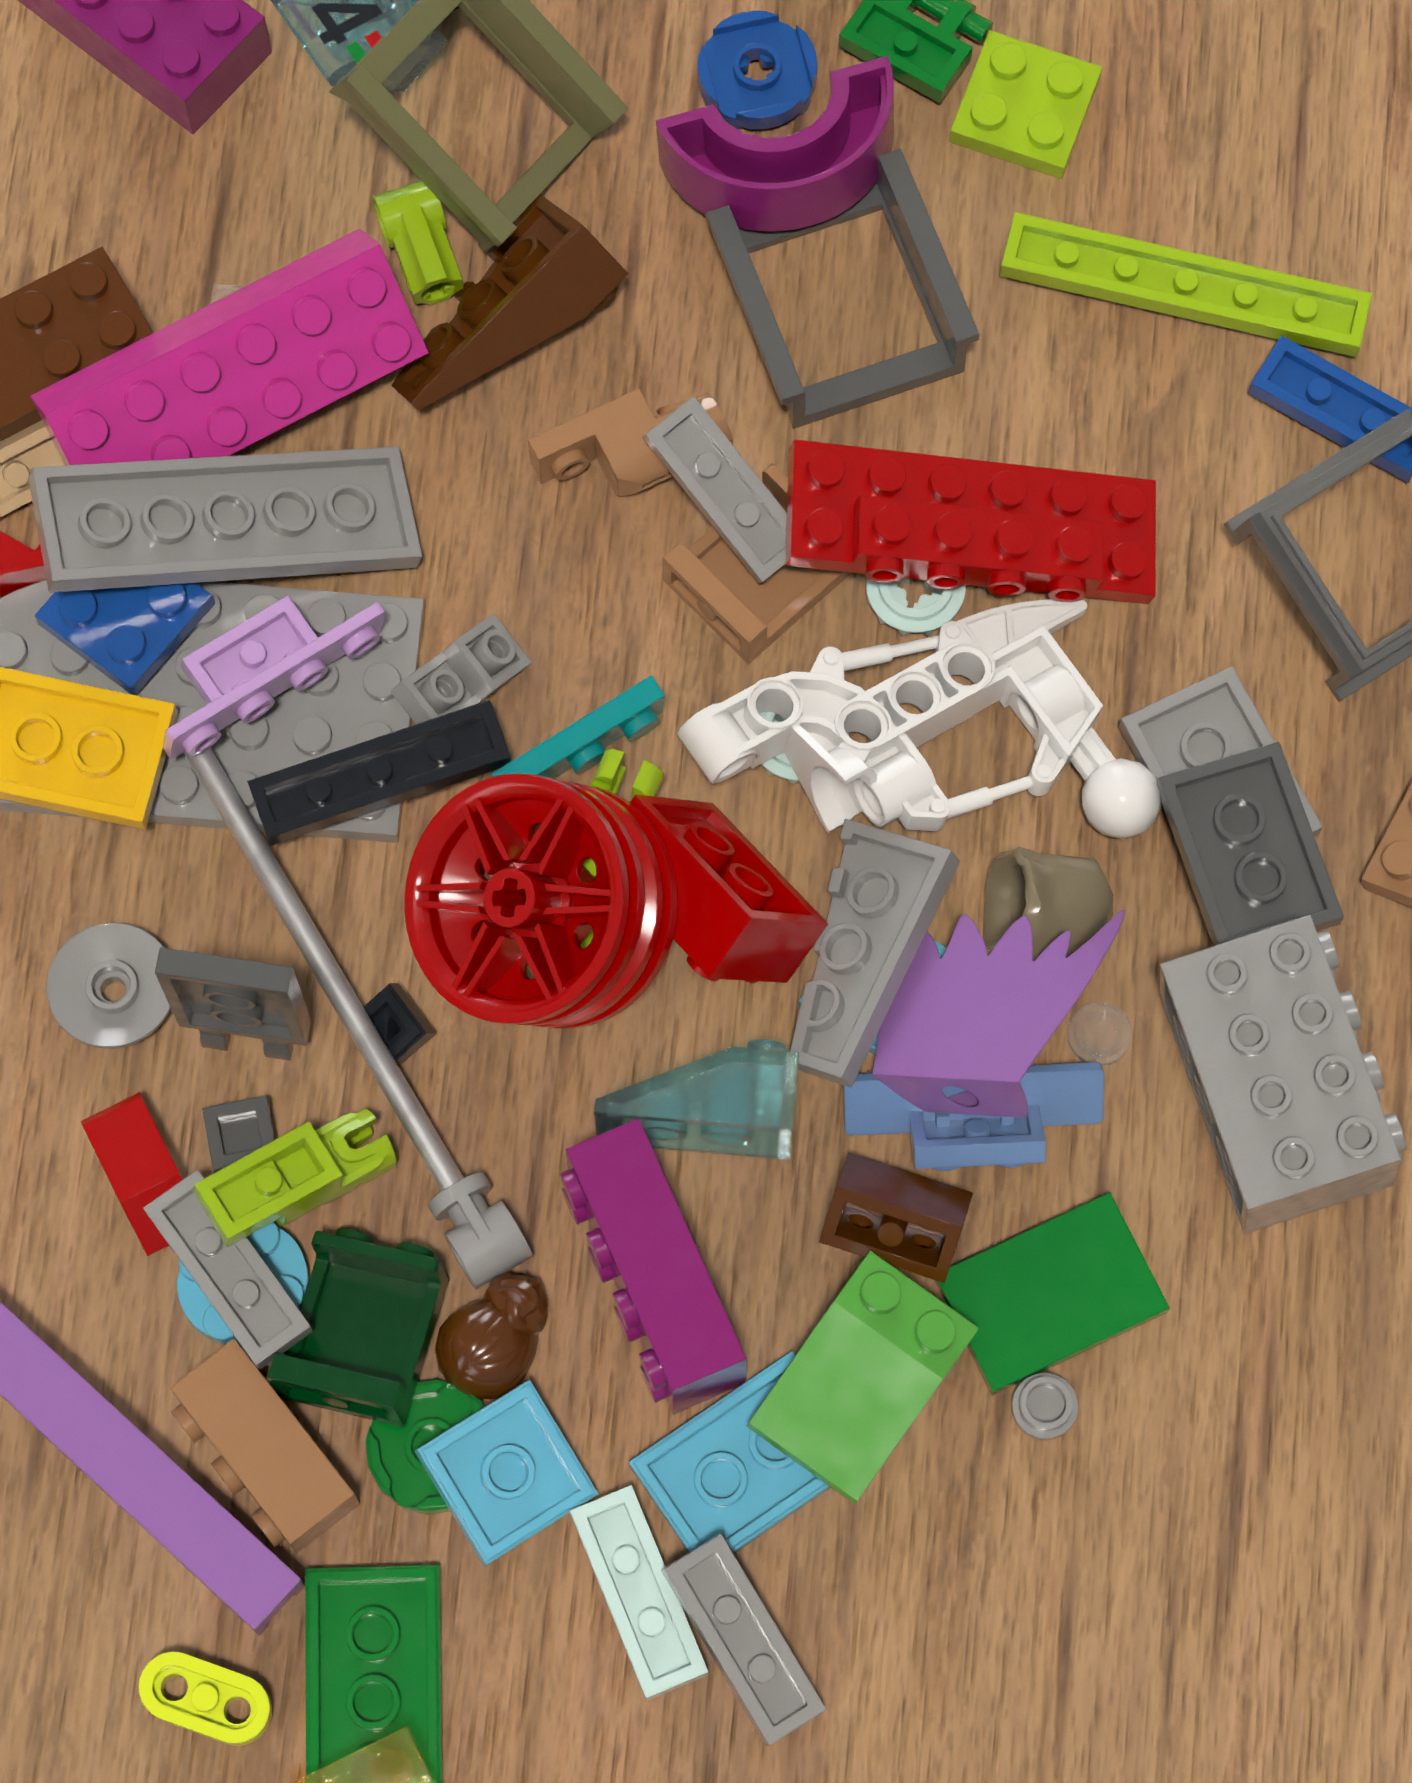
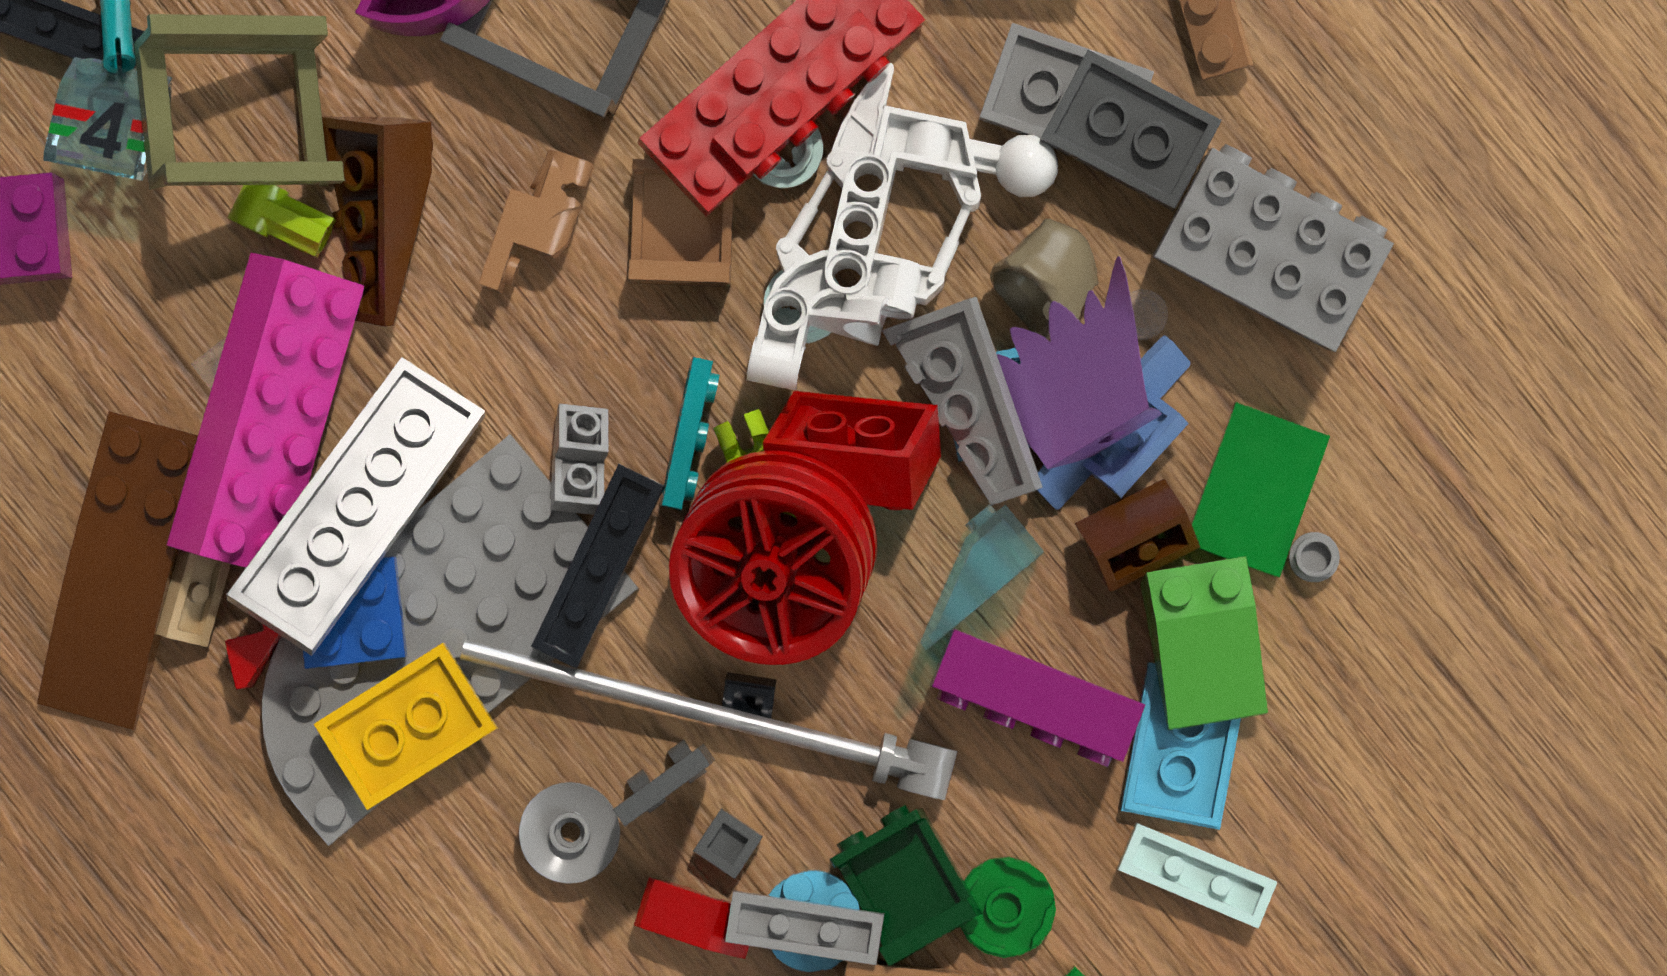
camera: 40 degrees left, 15 degrees up
lavender bracket [163,596,386,759] -> none
lime plate [194,1109,396,1247] -> none
medium azure tile [414,1380,598,1566] -> none
reddish brown hair [435,1272,548,1400] -> none
light grey plate [642,396,787,584] -> none
light grey plate [661,1534,826,1746] -> none

